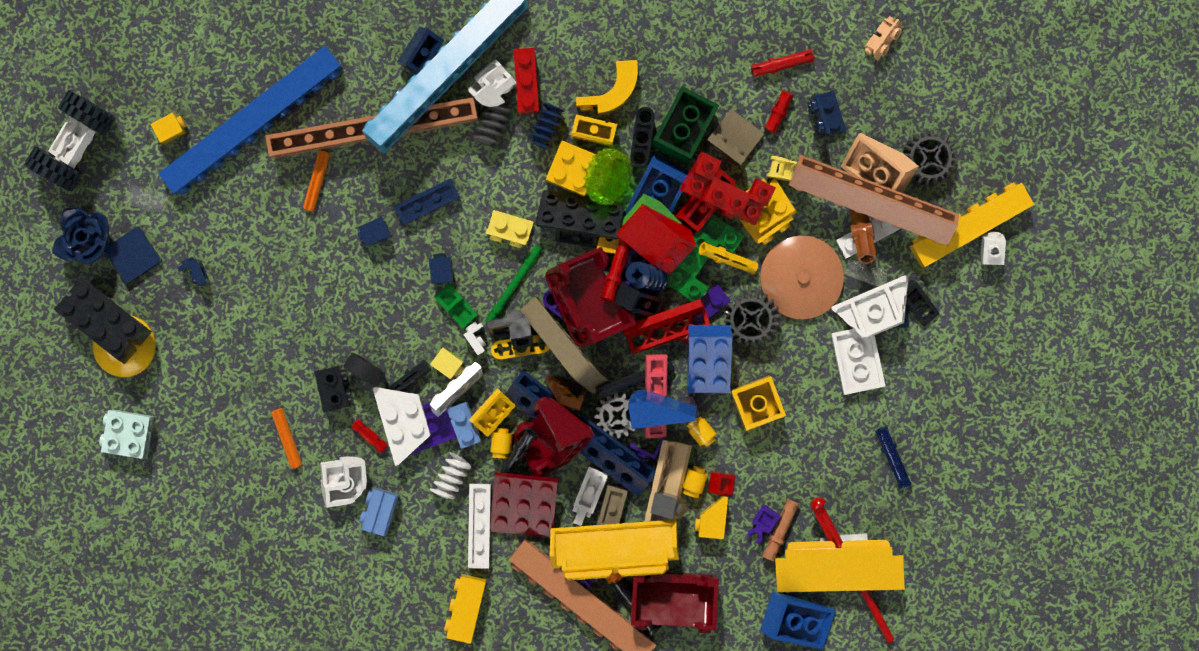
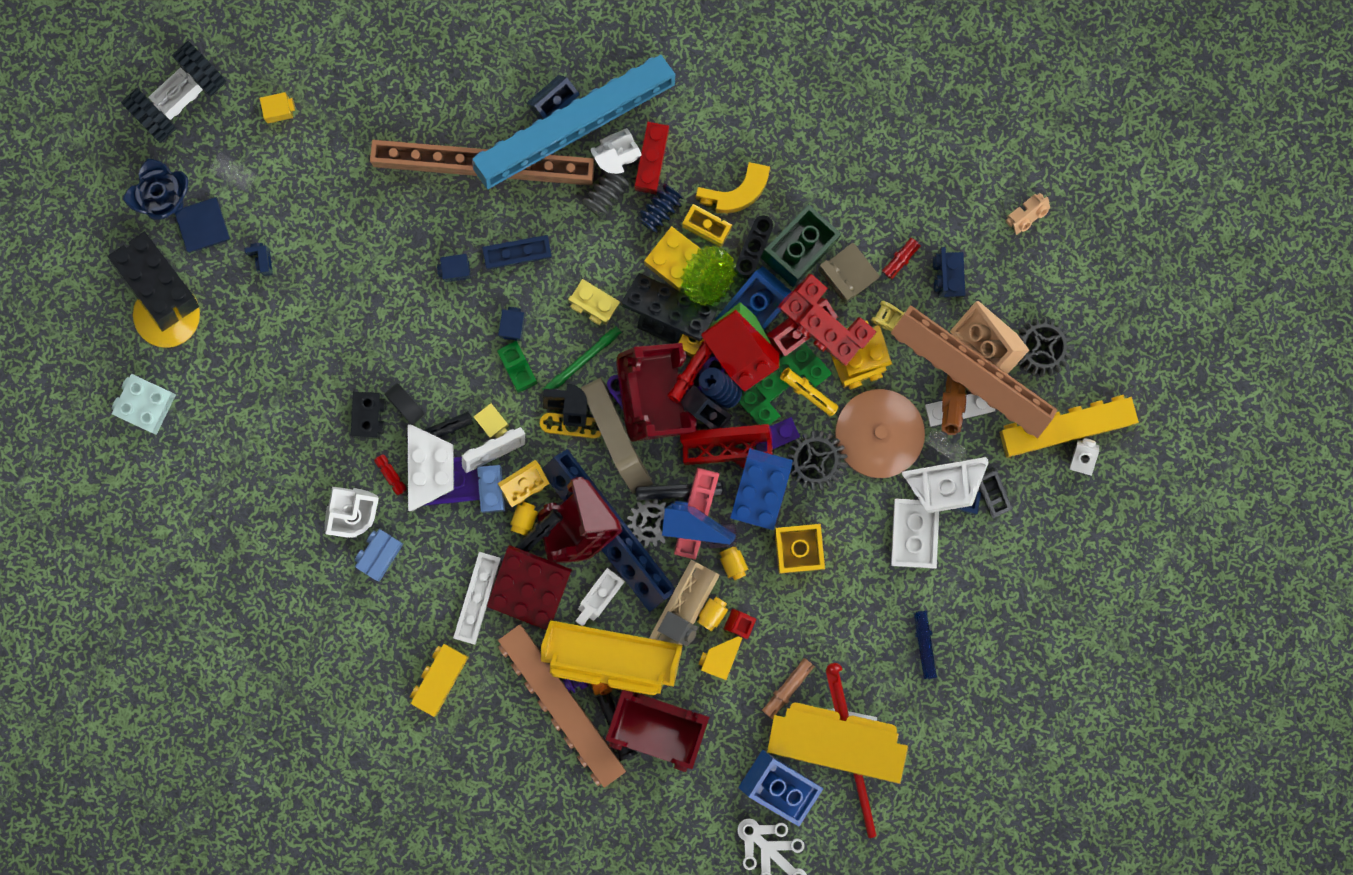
camera: 15 degrees right, 5 degrees down
blue brick [158,46,343,195] -> none
orange axle [271,408,302,469] -> none
orange axle [303,150,330,212] -> none
white piece [430,452,471,499] -> none
white bracket [464,322,486,355] -> none
reddish brown wing [545,374,586,411] -> none
dark tan hinge [597,485,628,525] -> none
dark purple bracket [630,437,666,461] -> none
dark purple plate [747,504,782,544] -> none
red pin [750,49,815,78] -> none

